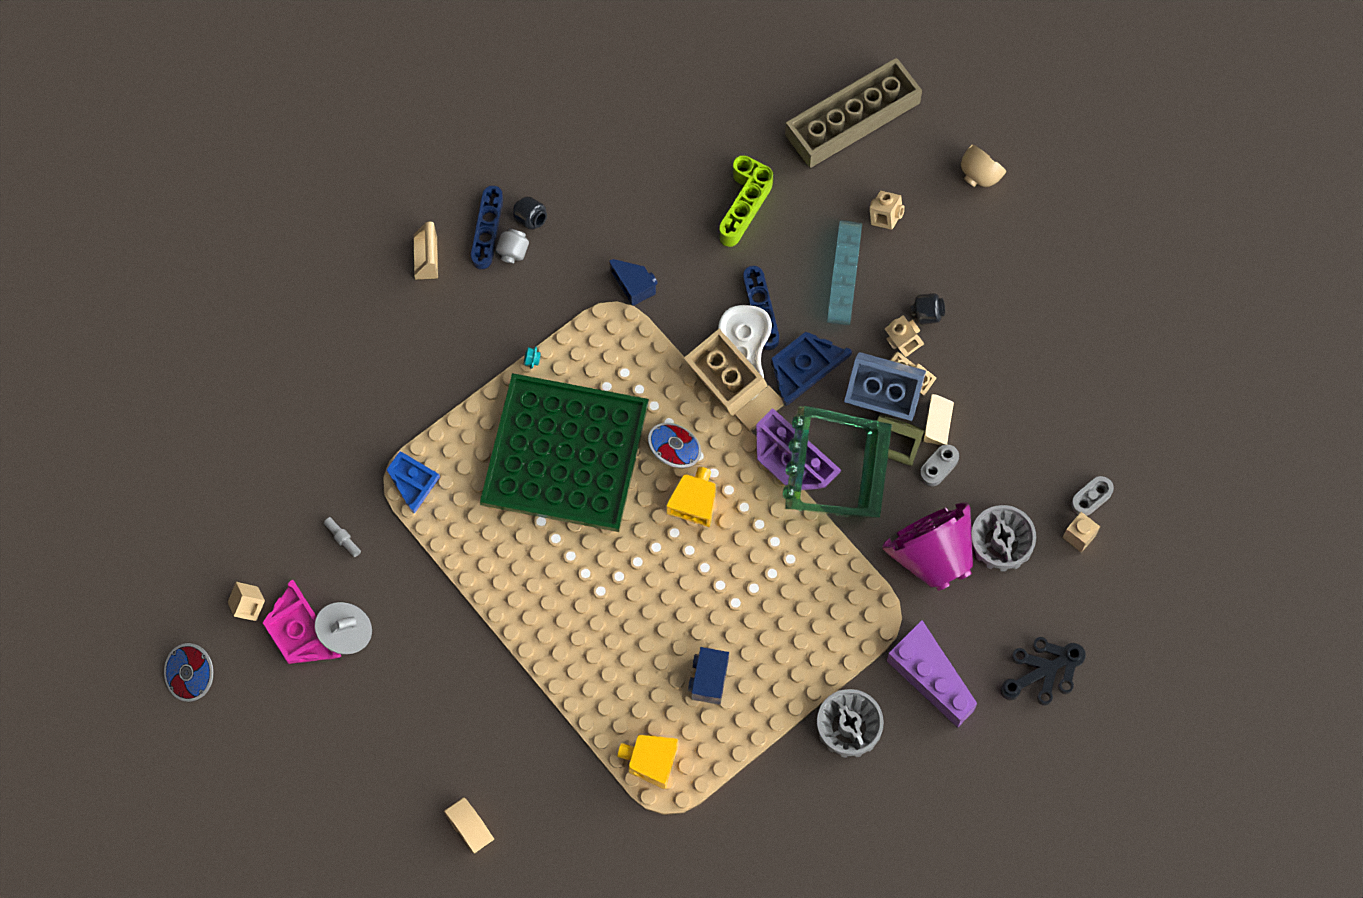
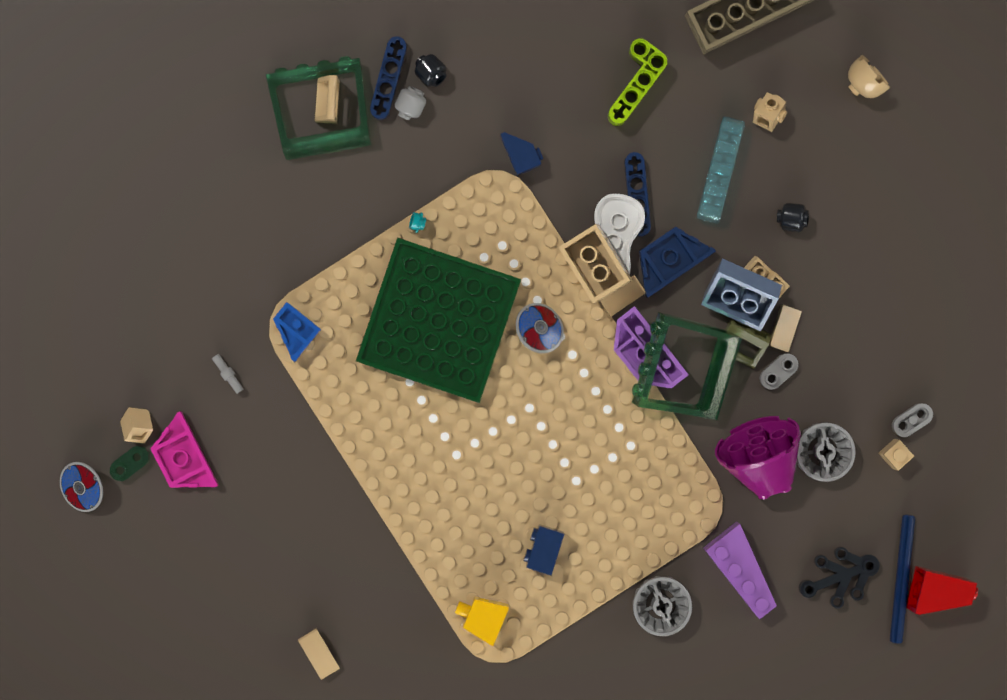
camera: 10 degrees right, 20 degrees up
light grey shield [315,602,372,654] -> none
yellow torso [667,467,716,527] -> none
tan brick [885,315,924,357] -> none
none -> clear green plate [110,446,150,481]
none -> clear green windscreen [266,56,371,160]
none -> dark blue axle [890,515,915,643]
none -> red slope [906,566,978,615]

